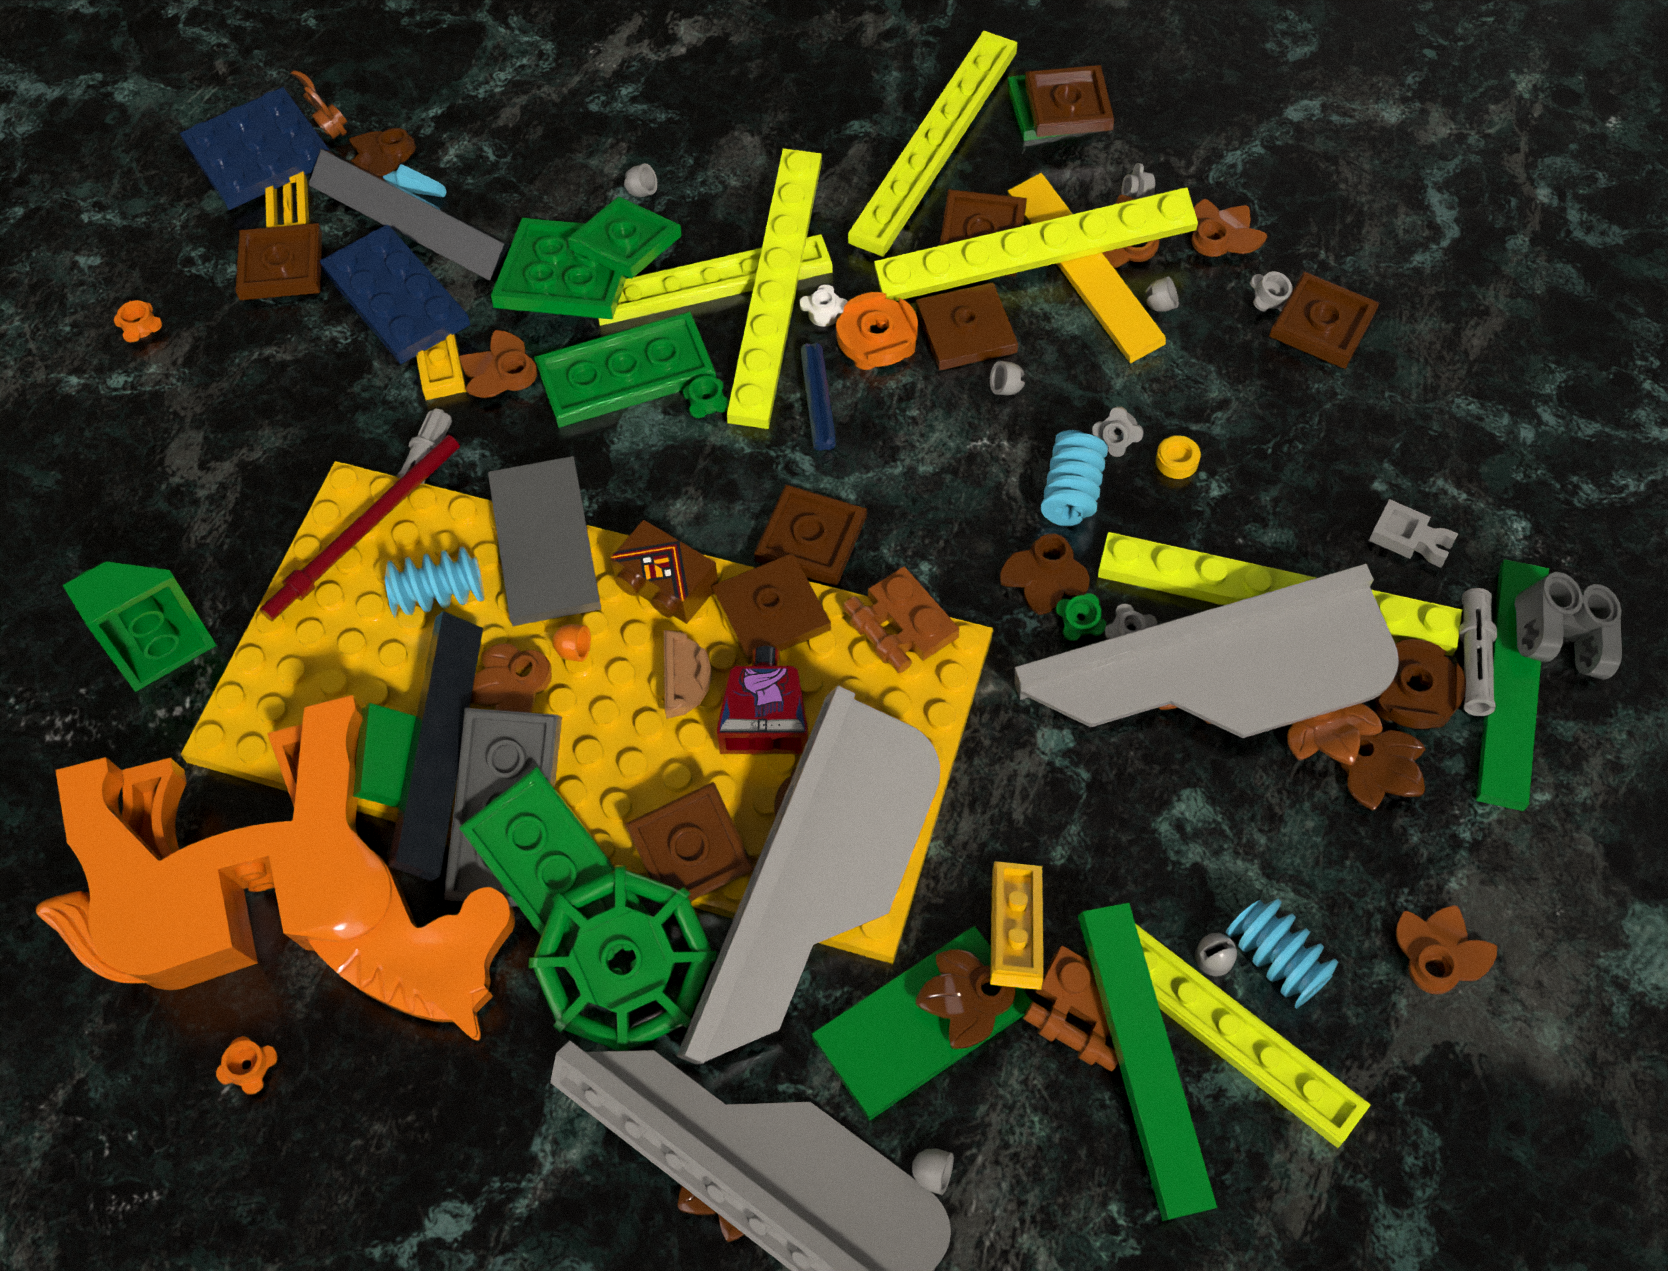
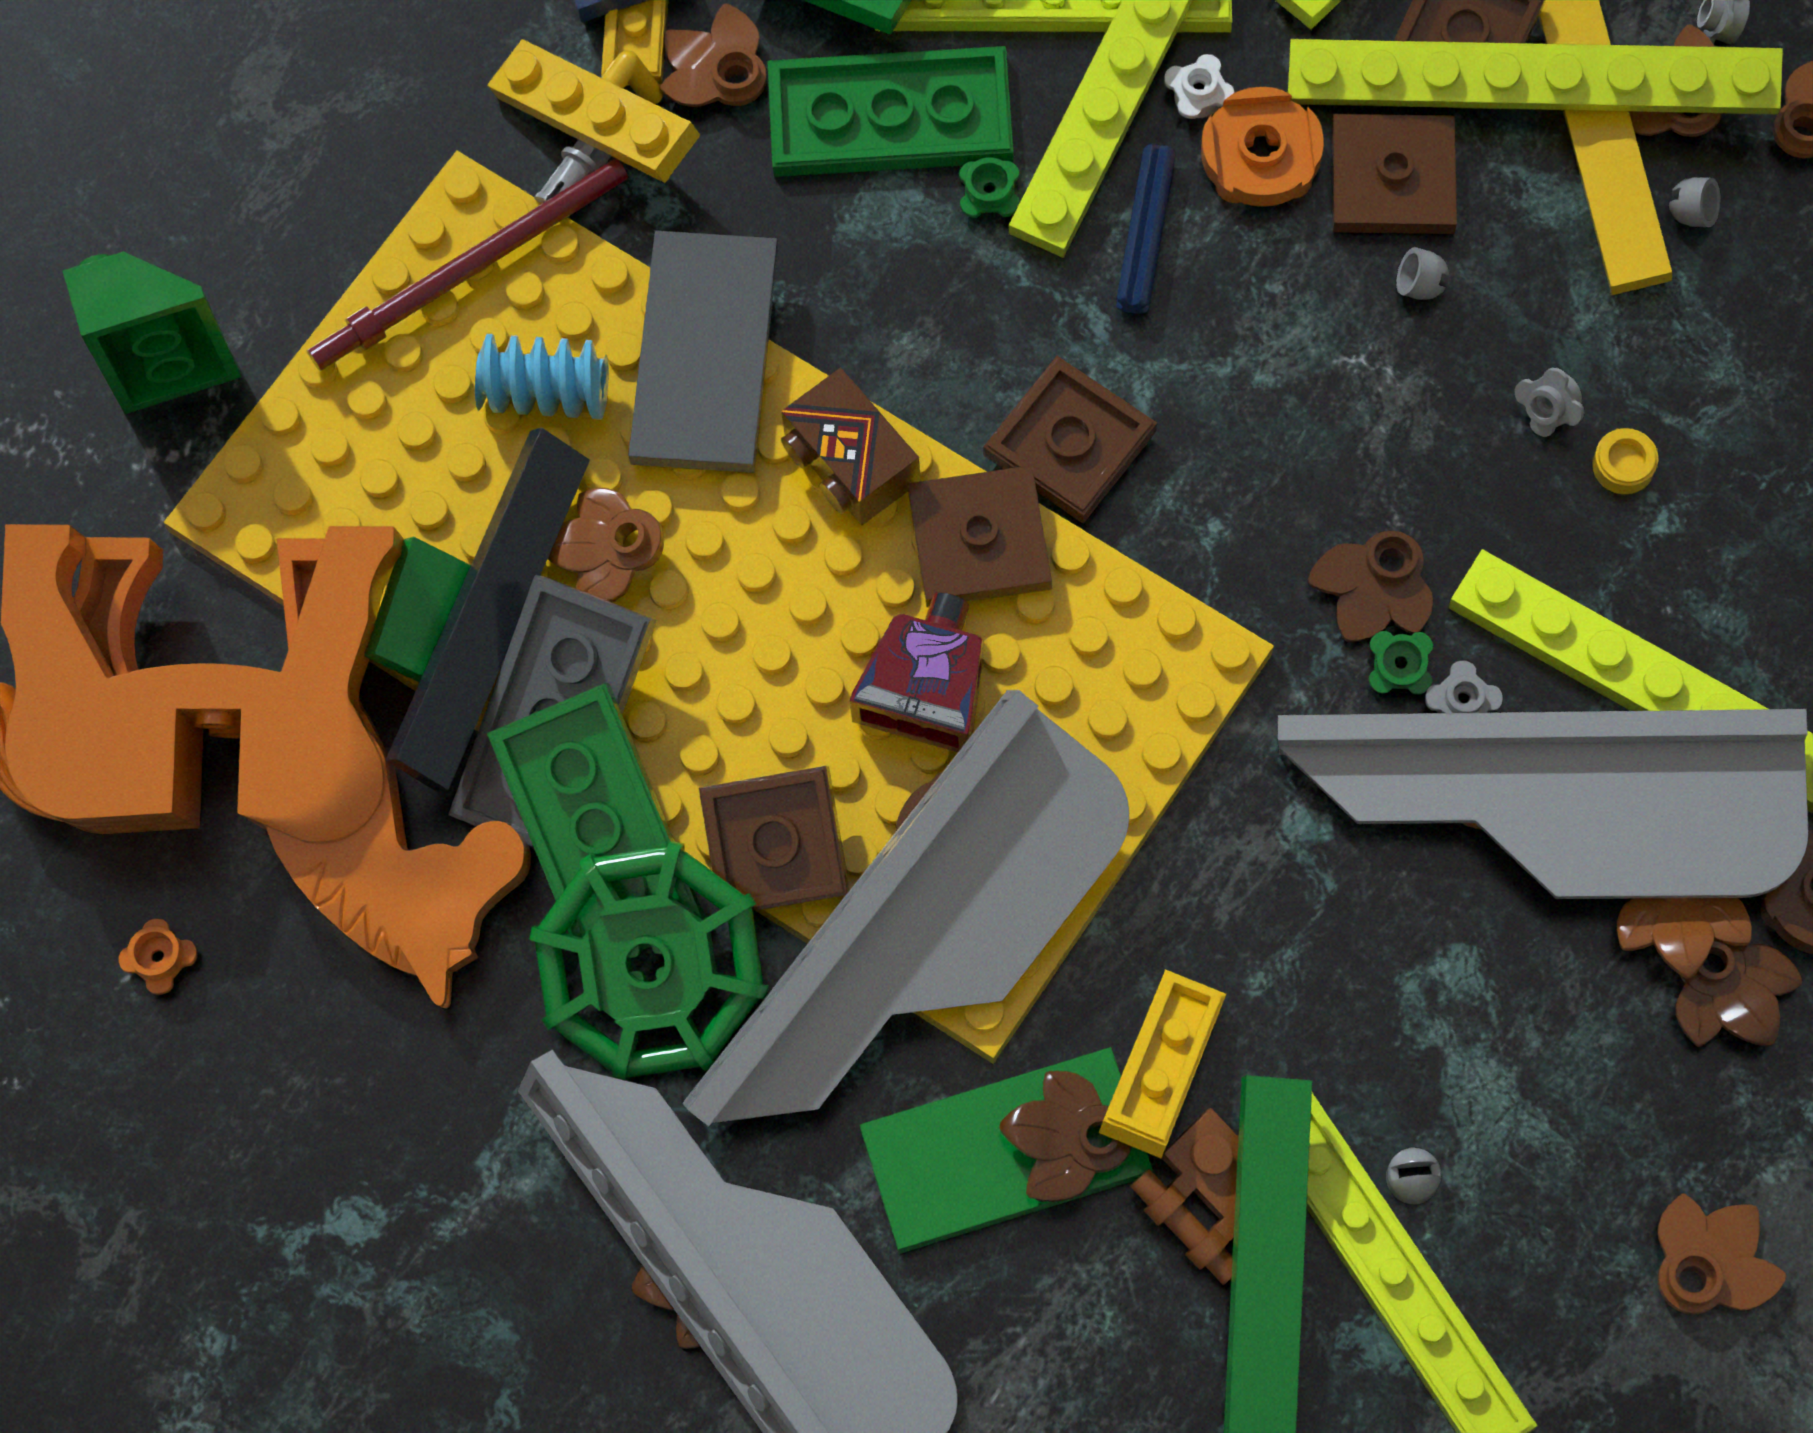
camera: 20 degrees right, 10 degrees up
orange hinge [553,624,591,662] -> none
medium nougat plate [664,630,712,719] -> none
dark orange plate [843,566,959,673] -> none
light grey hinge [912,1149,954,1195] -> none
medium azure piece [1041,430,1108,526] -> none
medium azure piece [1225,899,1338,1009] -> none
none -> yellow plate [487,39,700,183]

